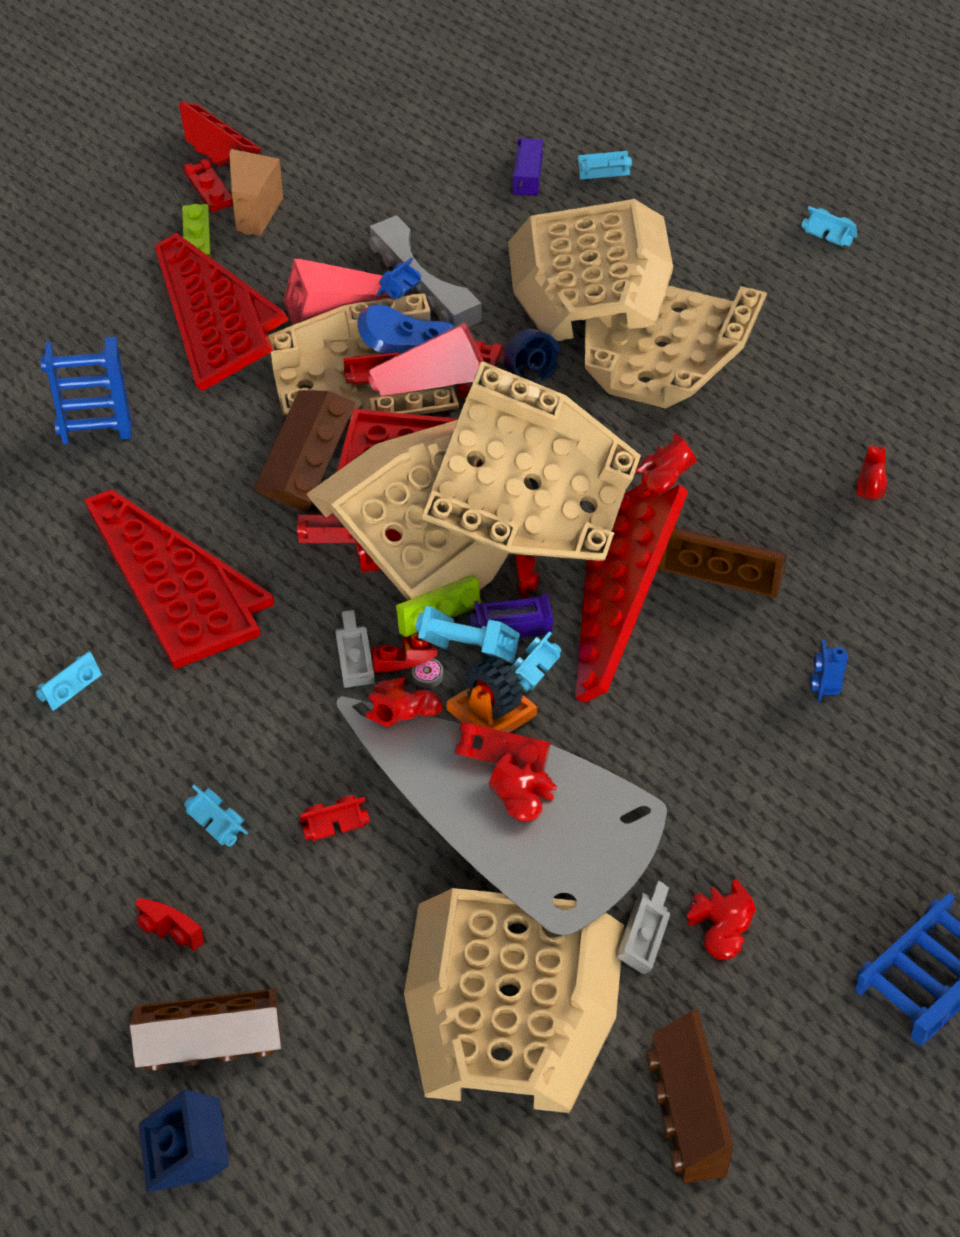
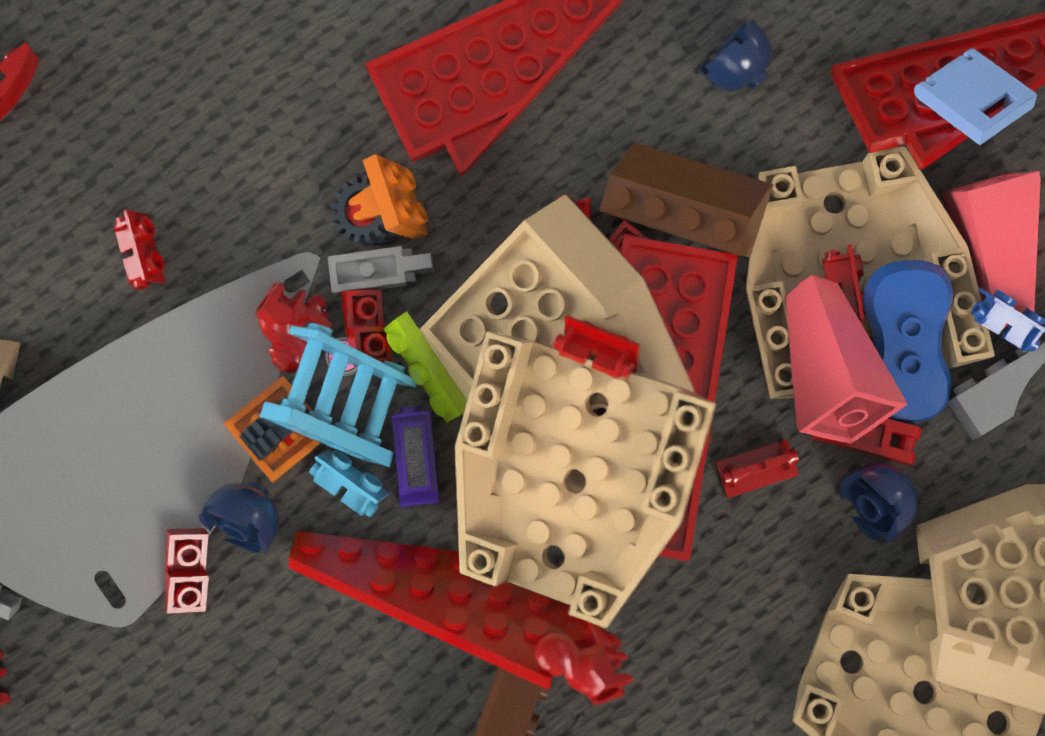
camera: 90 degrees right, 30 degrees up
medium azure hinge [184,785,248,847] -> none
red plate [454,722,551,772] -> none
red animal [489,753,557,822] -> none
none -> slope [165,528,209,613]
none -> dark blue cylinder [199,481,279,554]
none -> orange plate [330,154,429,246]
none -> red hinge [553,315,640,380]
none -> dark blue cylinder [698,18,772,91]
none -> light blue container [914,48,1037,145]

